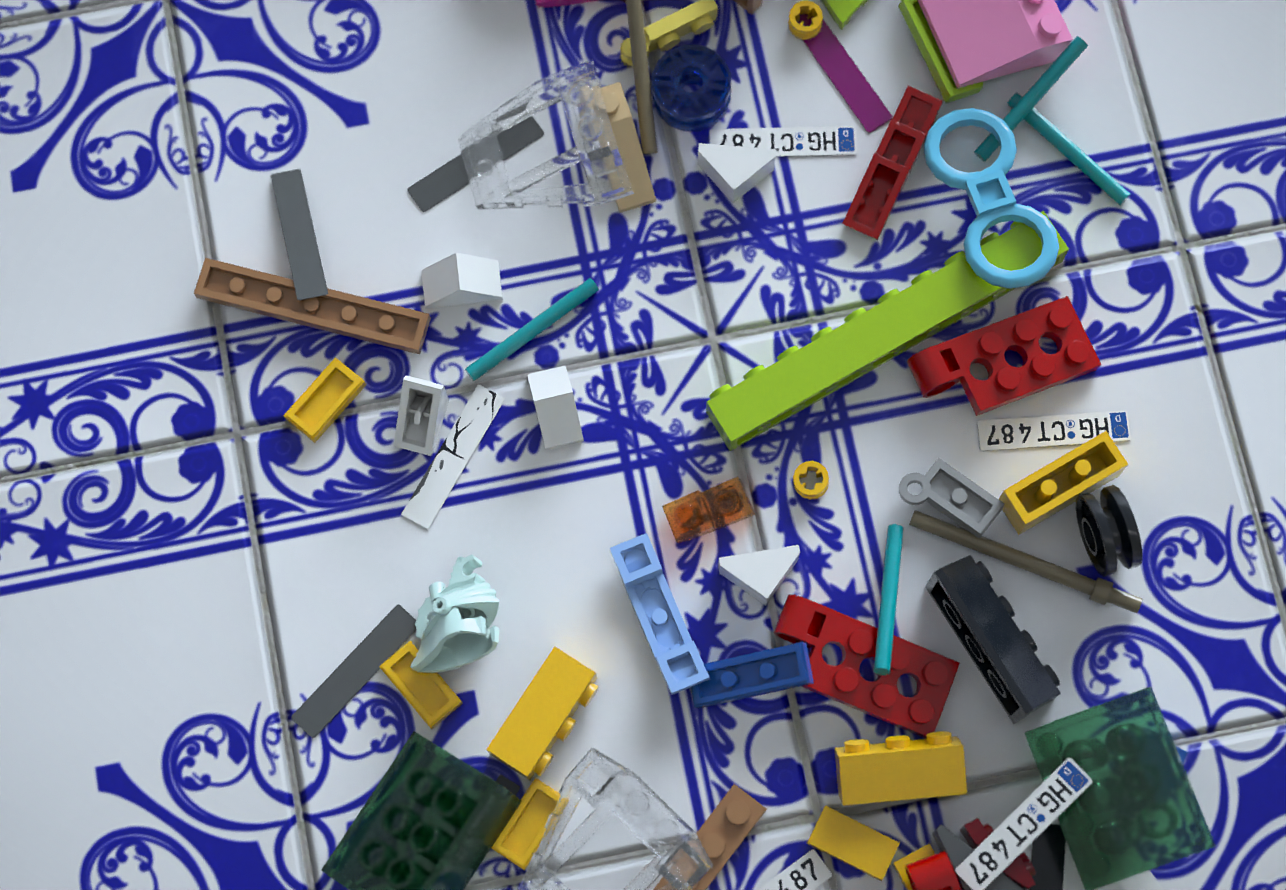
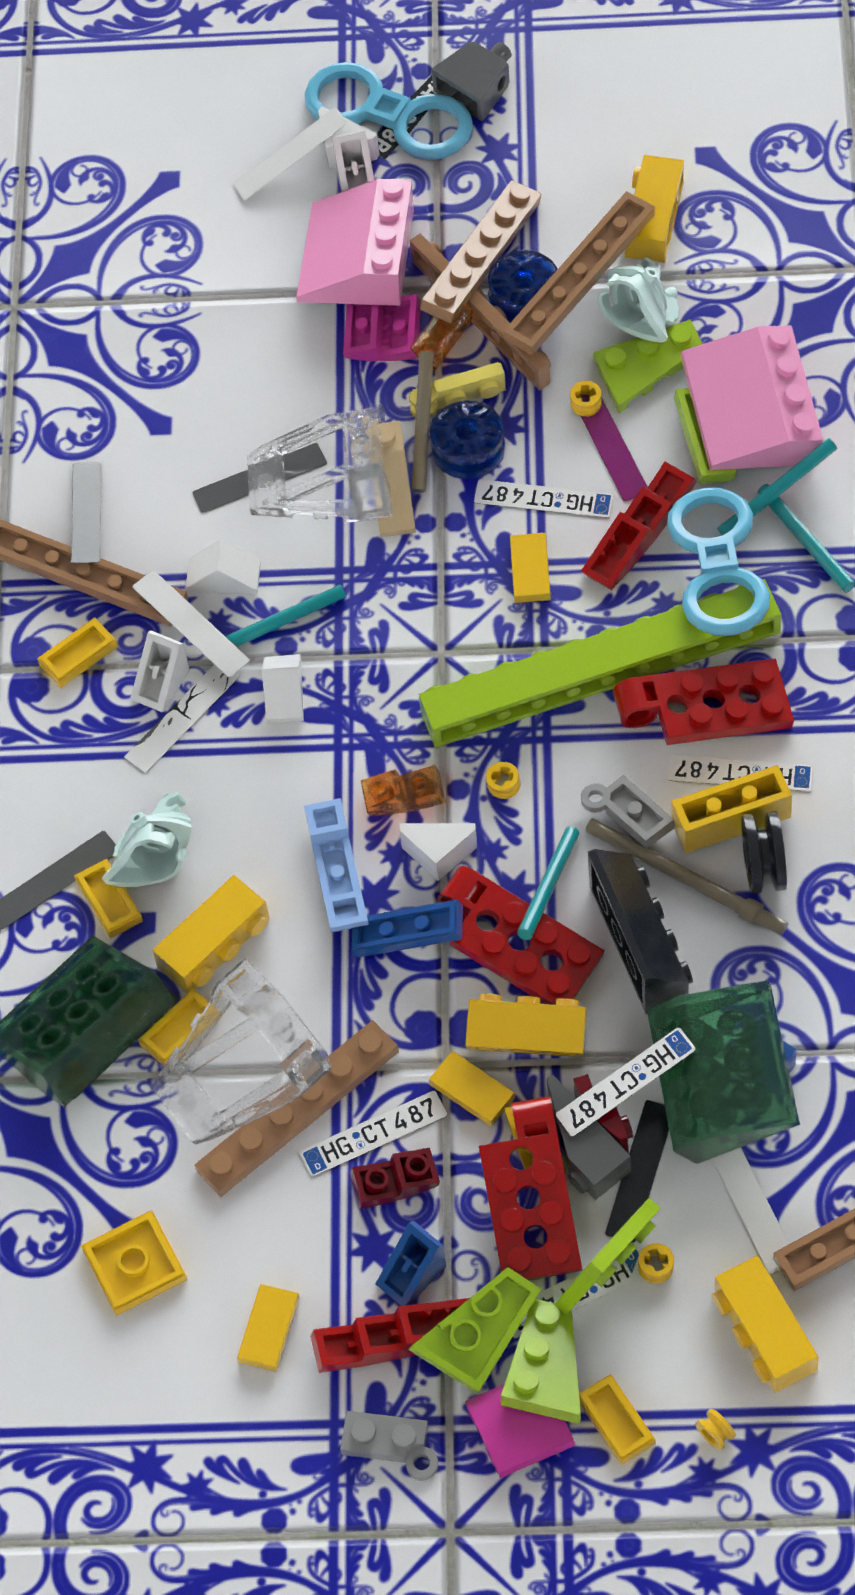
camera: 15 degrees right, 15 degrees down
white slope [698,143,776,203] -> none
none -> white sticker [132,570,250,678]
none -> yellow tile [510,533,551,603]

